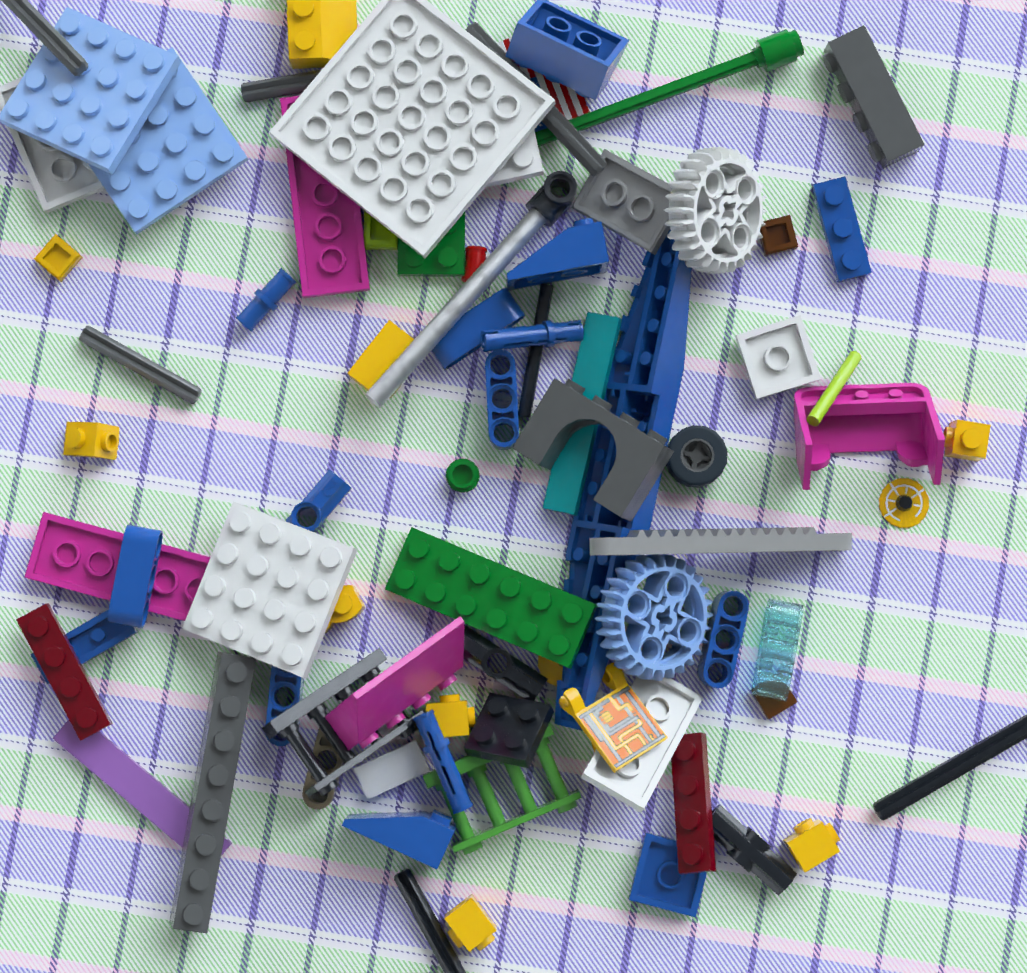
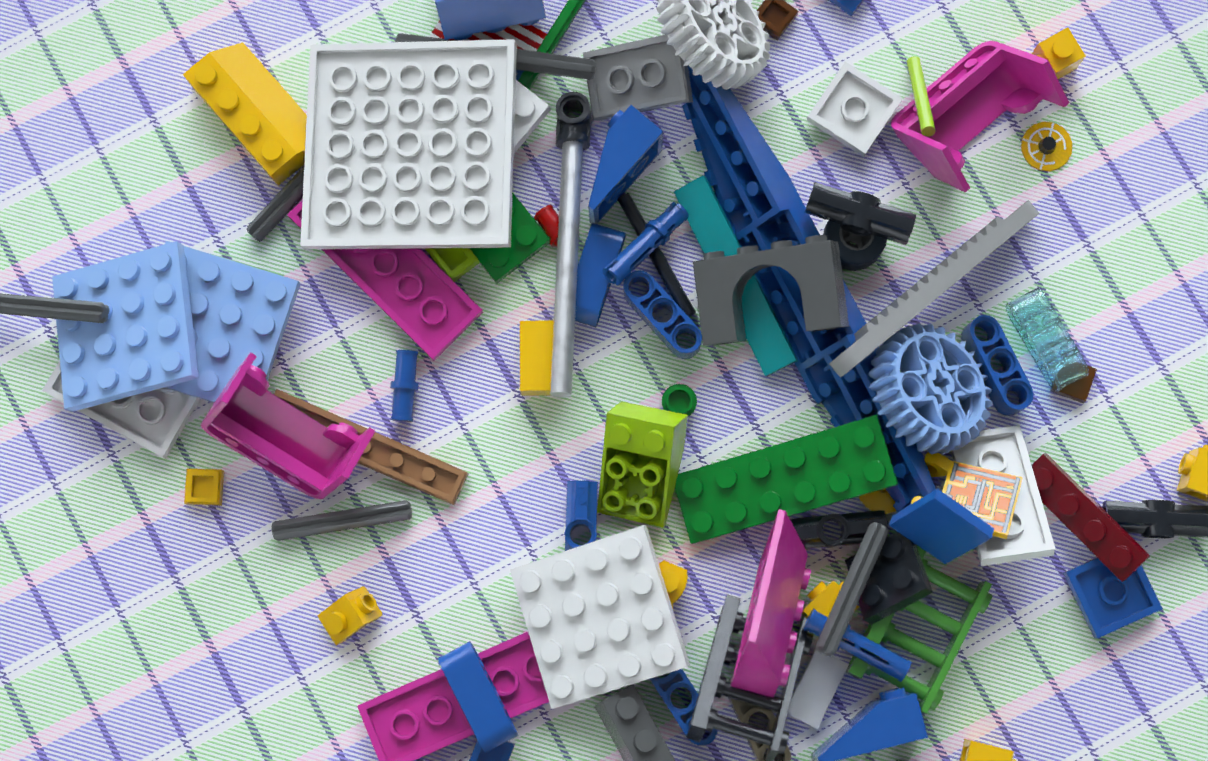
camera: 30 degrees left, 5 degrees down
none -> dark pink windscreen [201,352,375,499]
none -> medium nougat tile [274,389,469,506]
none -> lime slope [597,401,688,528]
none -> black piece [805,182,917,245]
none -> dark grey axle [815,522,889,657]
none -> blue tile [889,489,994,564]

